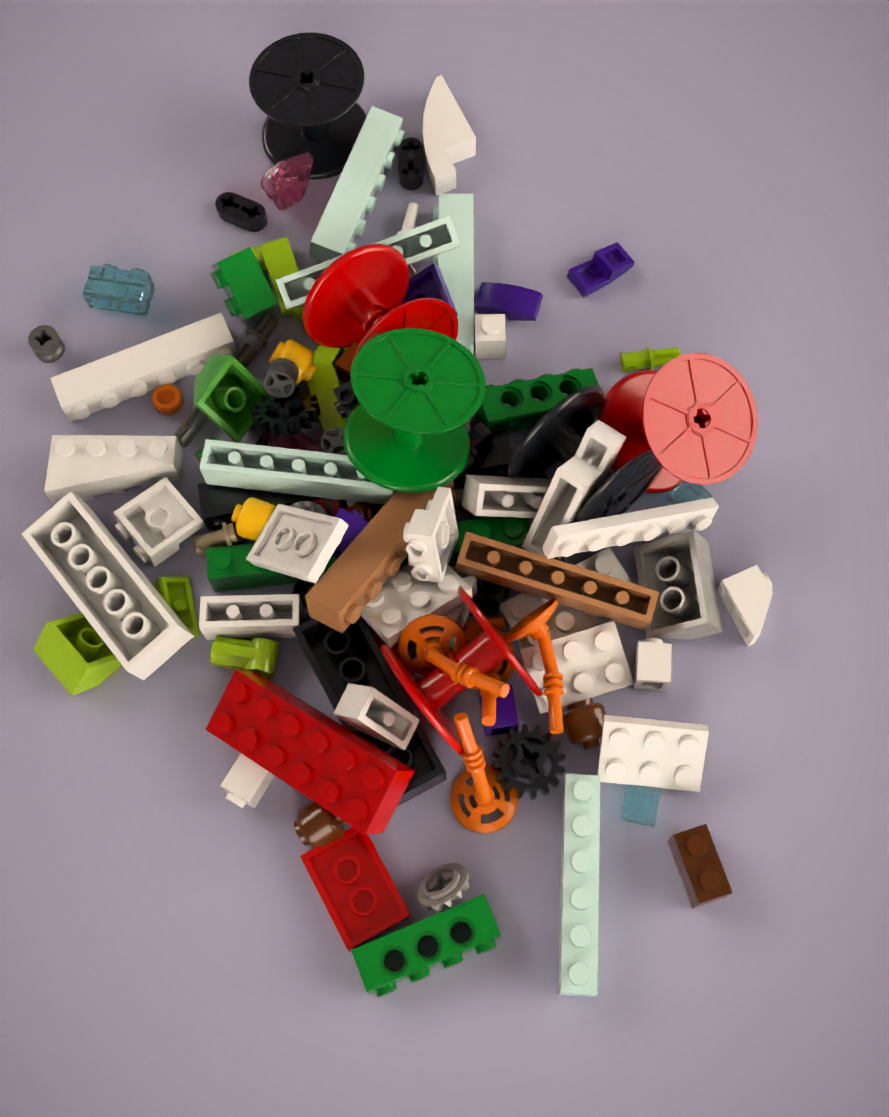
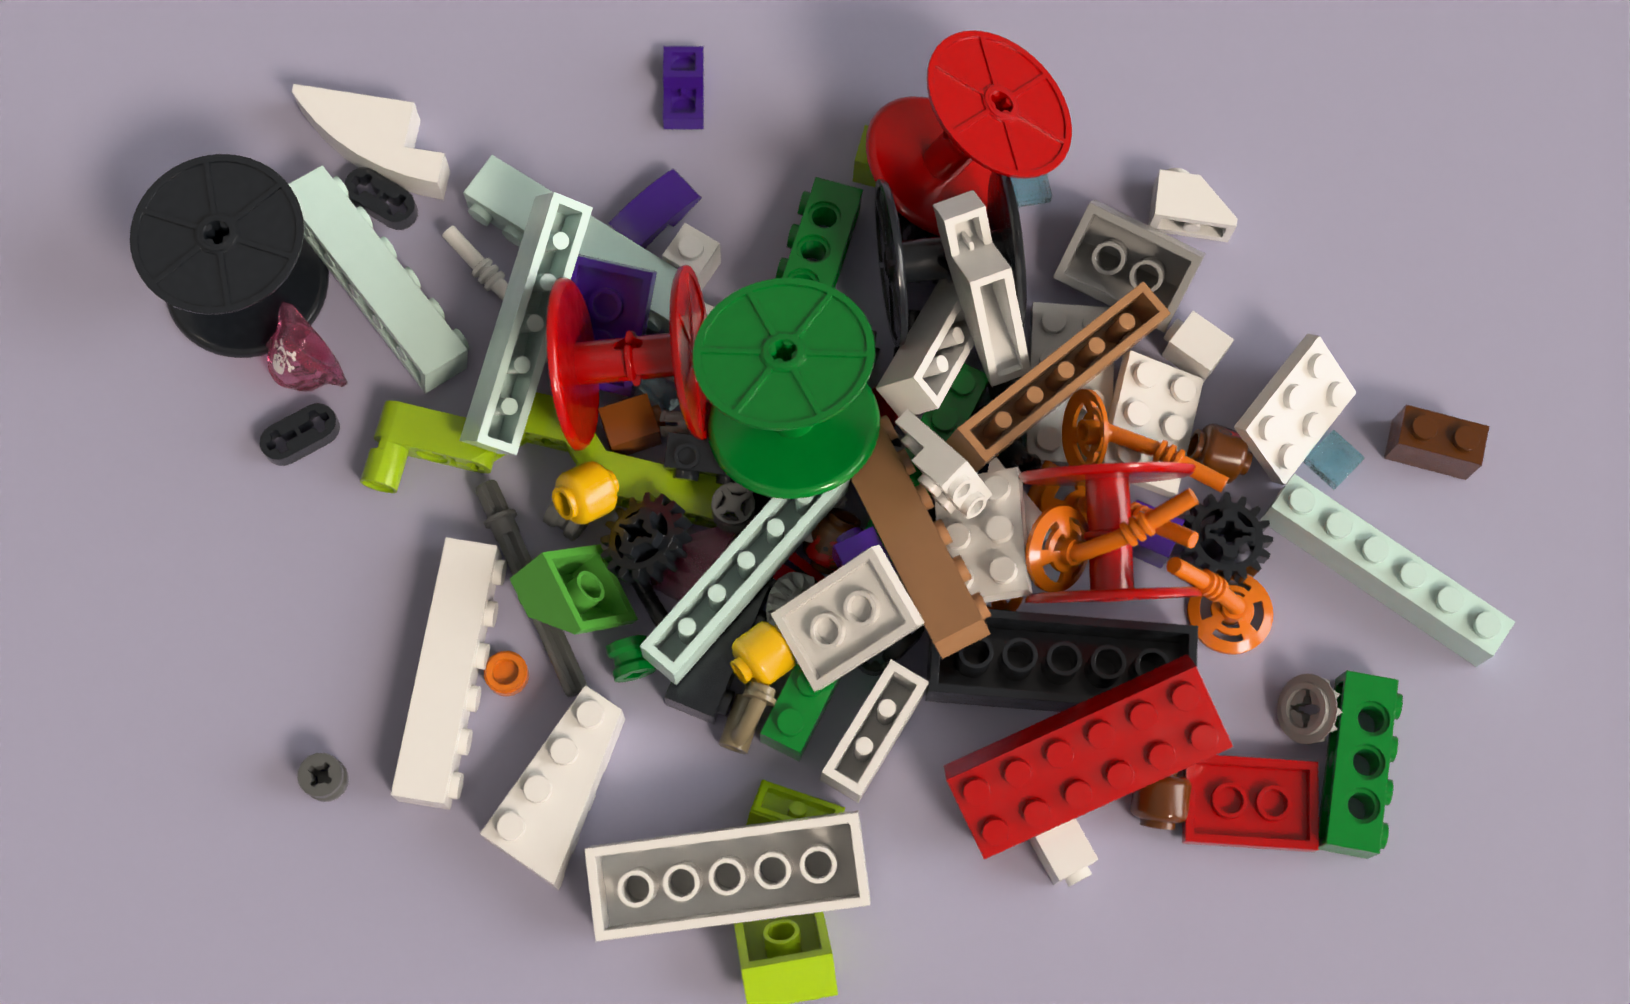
camera: 65 degrees left, 5 degrees up
clear light blue brick [83,264,155,316] -> none
white plate [113,477,204,567] -> none
green brick [210,247,278,320] -> none
lime piece [210,636,280,678] -> none
dark grey wheel [263,358,299,398] -> none
white slope [333,683,420,750] -> none
white plate [542,497,719,559] -> none
lime axle [620,347,681,372] -> none

